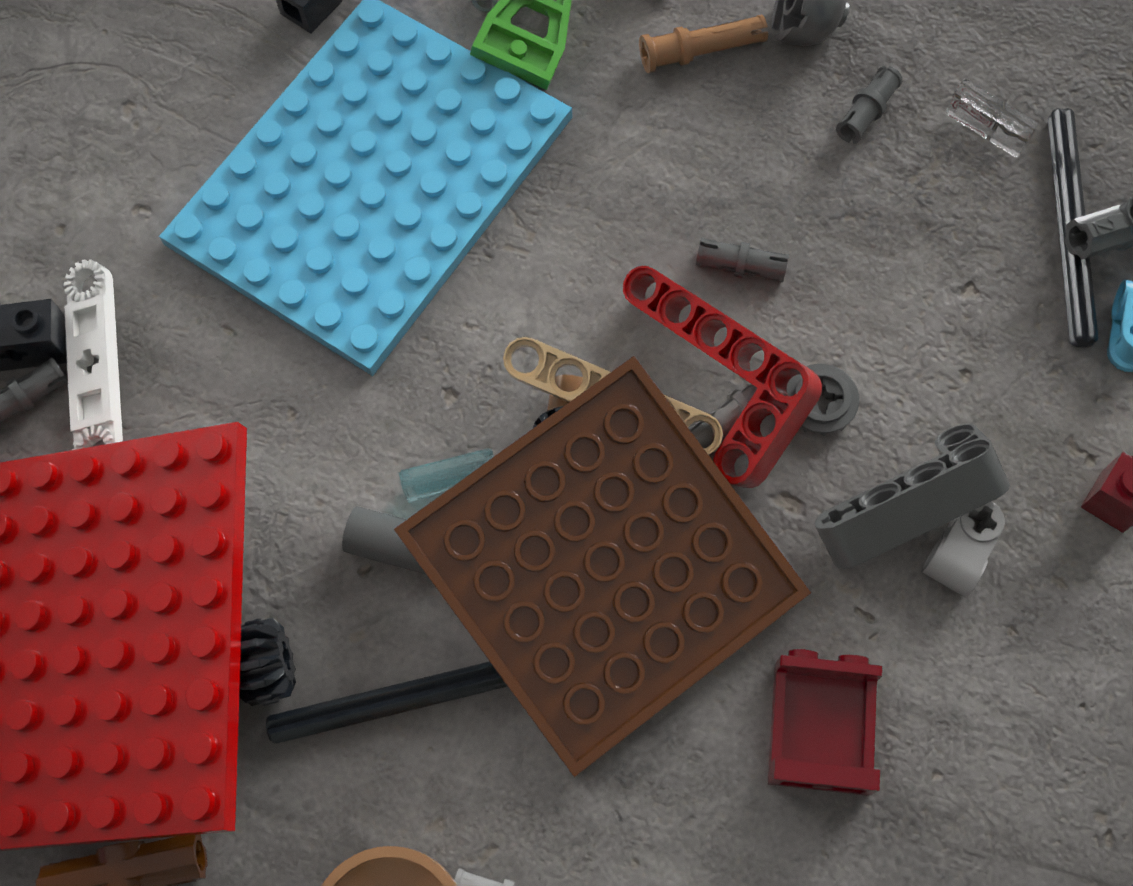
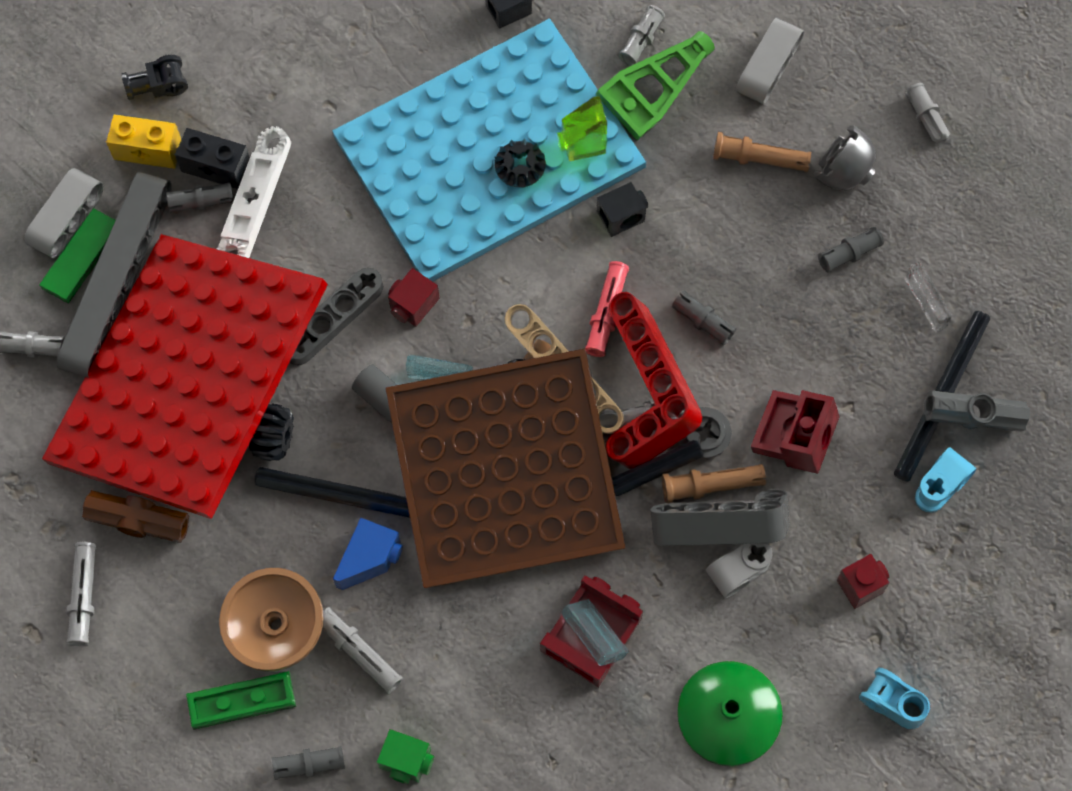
camera: 25 degrees right, 0 degrees up
none -> dark grey beam [290,267,383,365]
none -> blue slope [333,518,403,590]
none -> dark red brick [388,268,440,327]
none -> black gear [495,138,546,187]
none -> clear neon green slope [557,96,607,162]
none -> clear light blue tile [561,599,629,666]
none -> coral pin [585,261,629,357]
none -> black brick [596,182,648,237]
none -> black axle [612,440,703,496]
none -> medium nougat pin [662,464,766,503]
none -> green dish [677,661,783,766]
none -> dark red brick [751,390,840,474]

